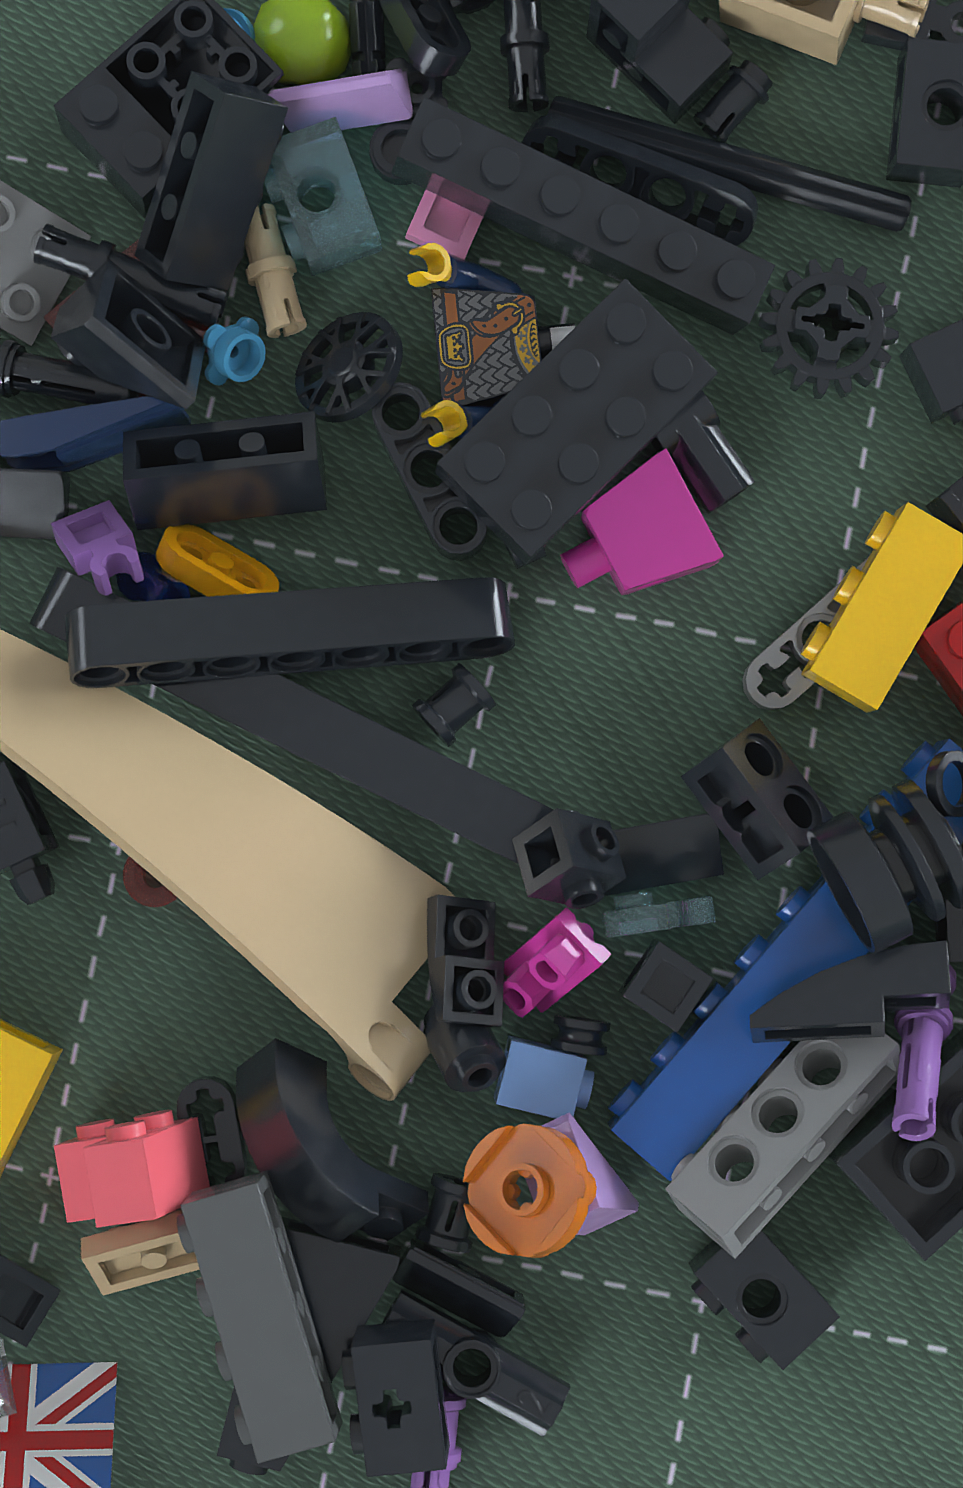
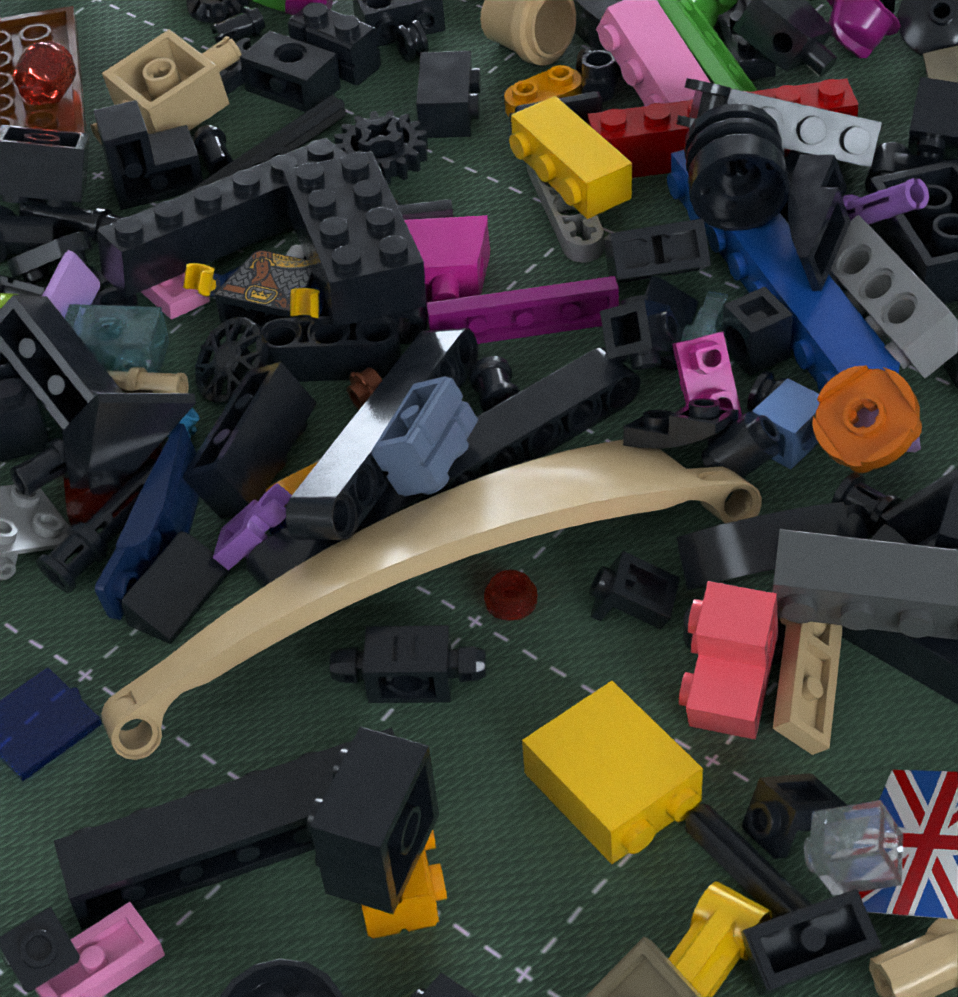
camera: 55 degrees left, 40 degrees down
none -> copper plate [346,367,382,410]
none -> sand blue brick [370,376,478,496]
none -> magenta plate [427,276,619,344]
none -> black bracket [589,551,680,629]

